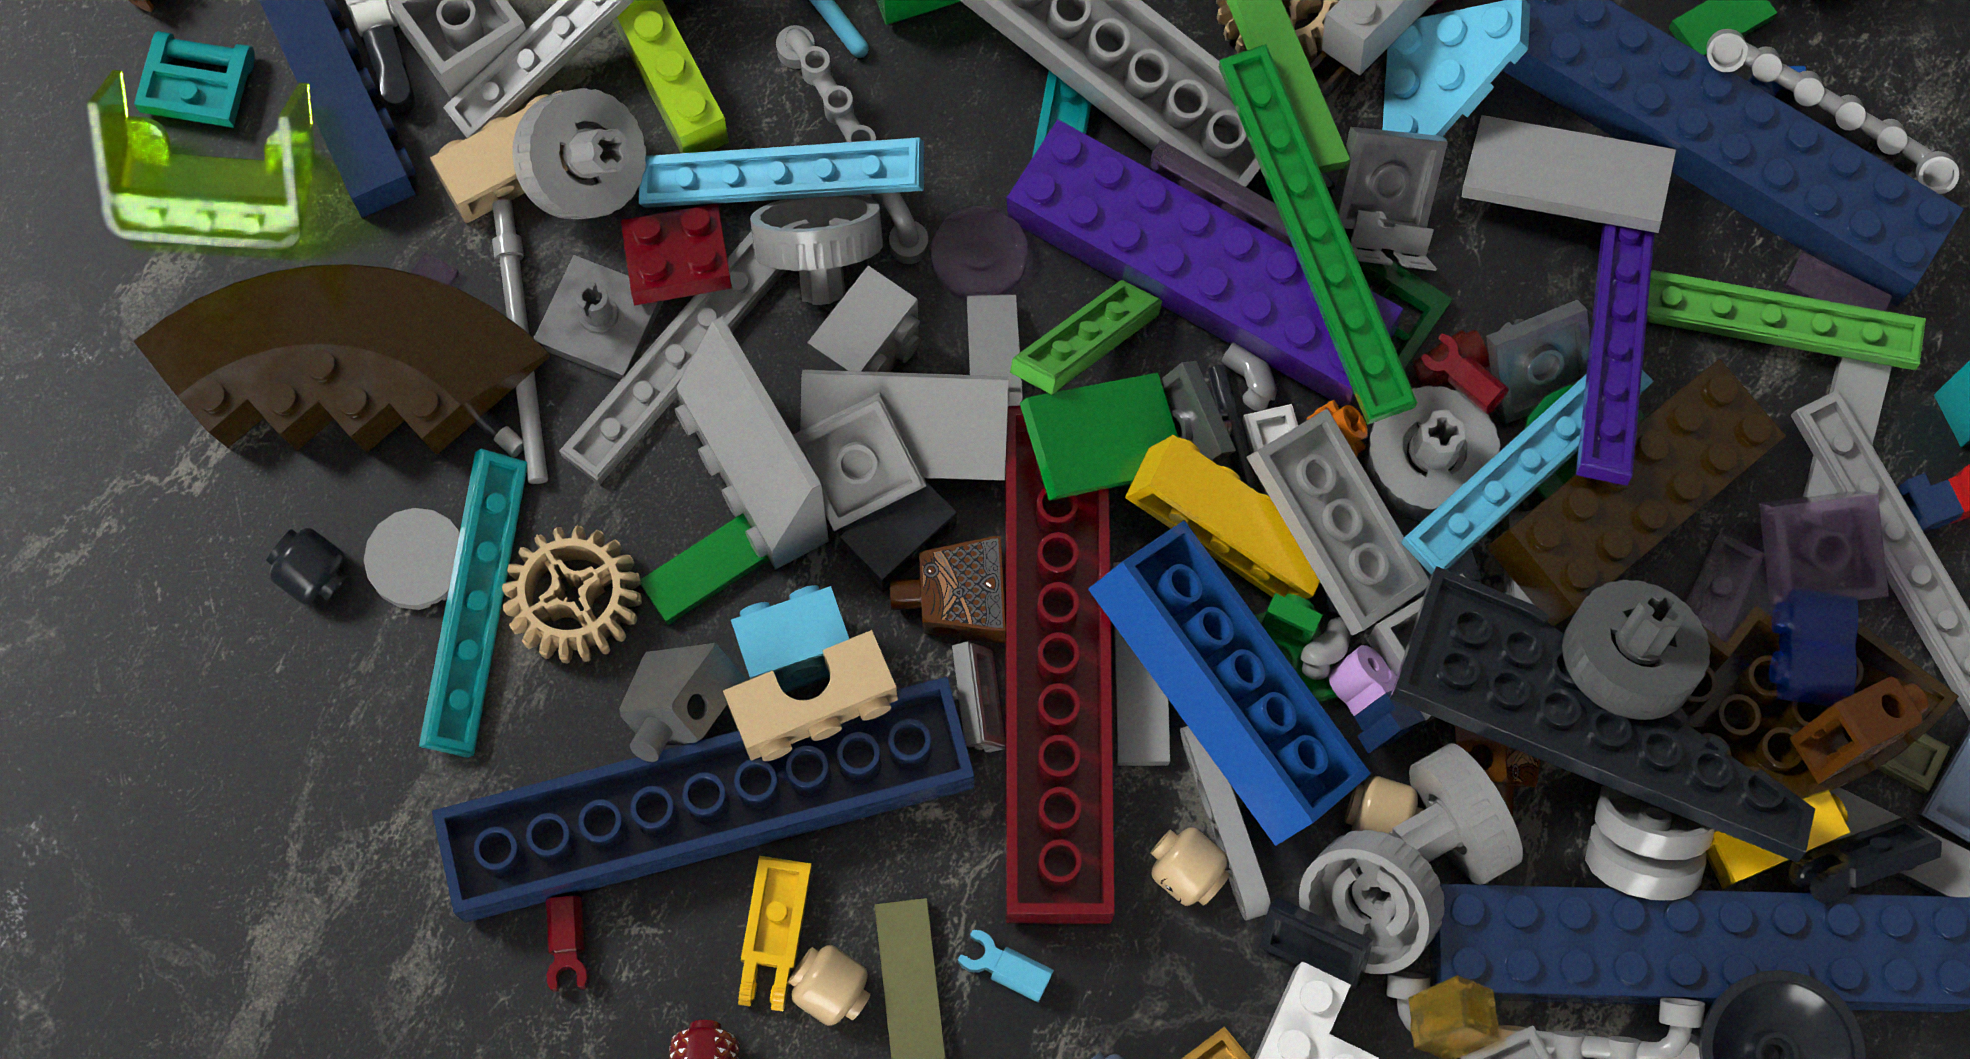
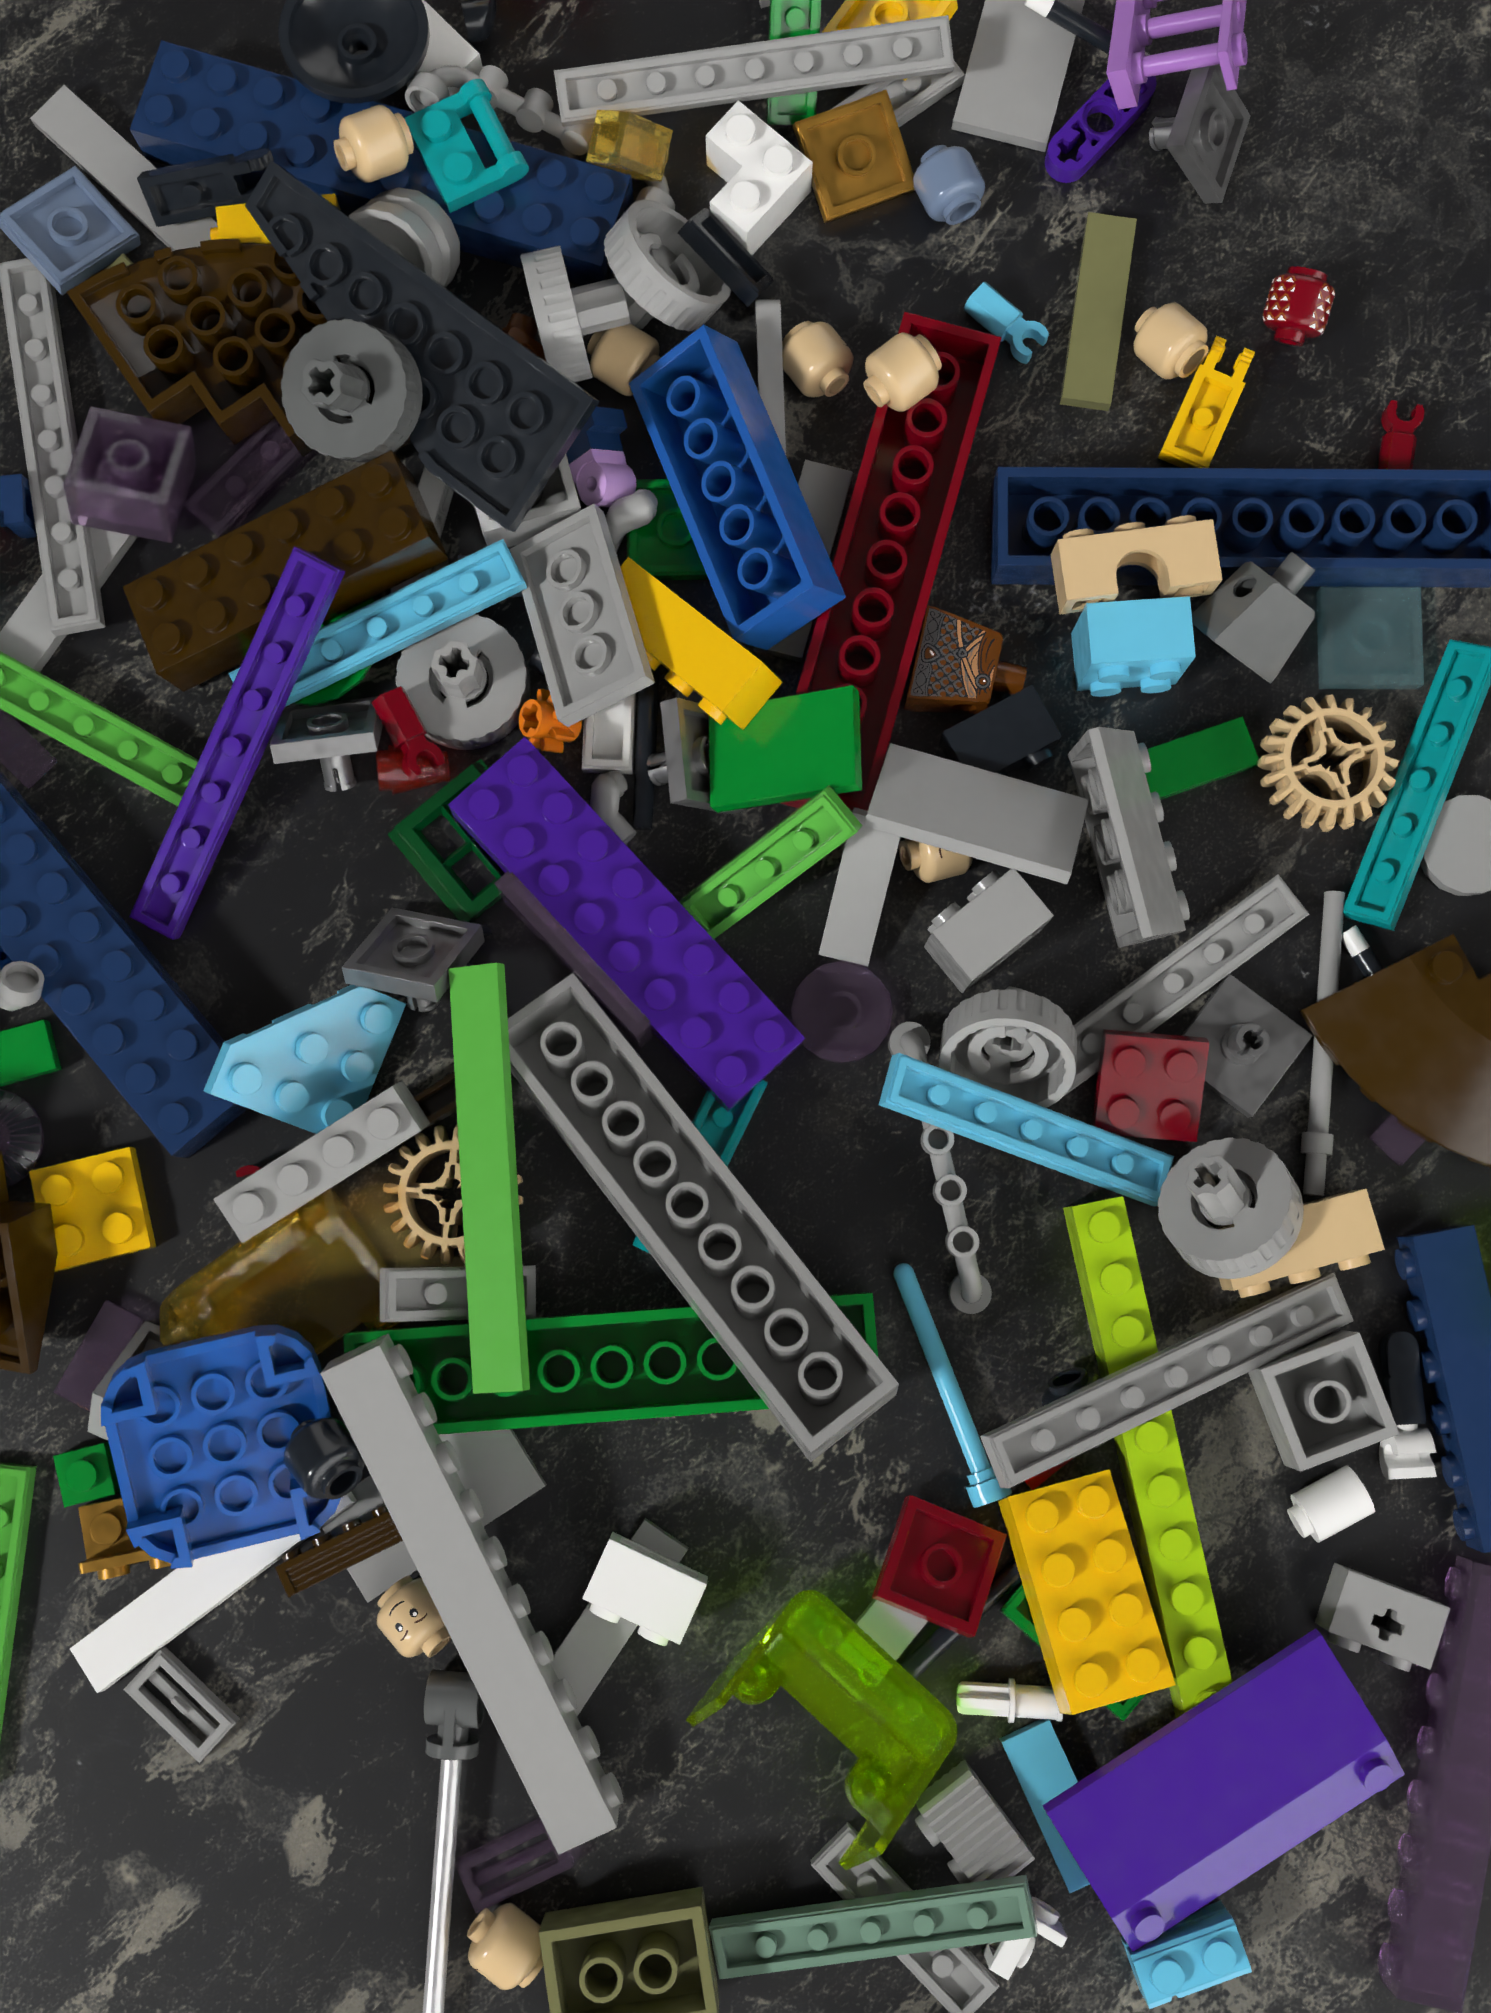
camera: 160 degrees left, 10 degrees up
light grey tile [793,392,926,531] -> none
light grey tile [952,641,1006,753] -> none
green tile [1218,44,1418,425] -> none
green plate [1262,593,1322,645] -> none
light grey piece [1350,210,1437,271] -> none
light grey tile [1462,115,1676,233] -> none
clear blue brick [1769,588,1858,707] -> none
reddish brown torso [1789,676,1928,784] -> none
none -> tan head [334,105,414,183]
none -> teal plate [404,79,529,213]
none -> tan head [863,332,942,412]
none -> clear light blue tile [1316,587,1424,689]

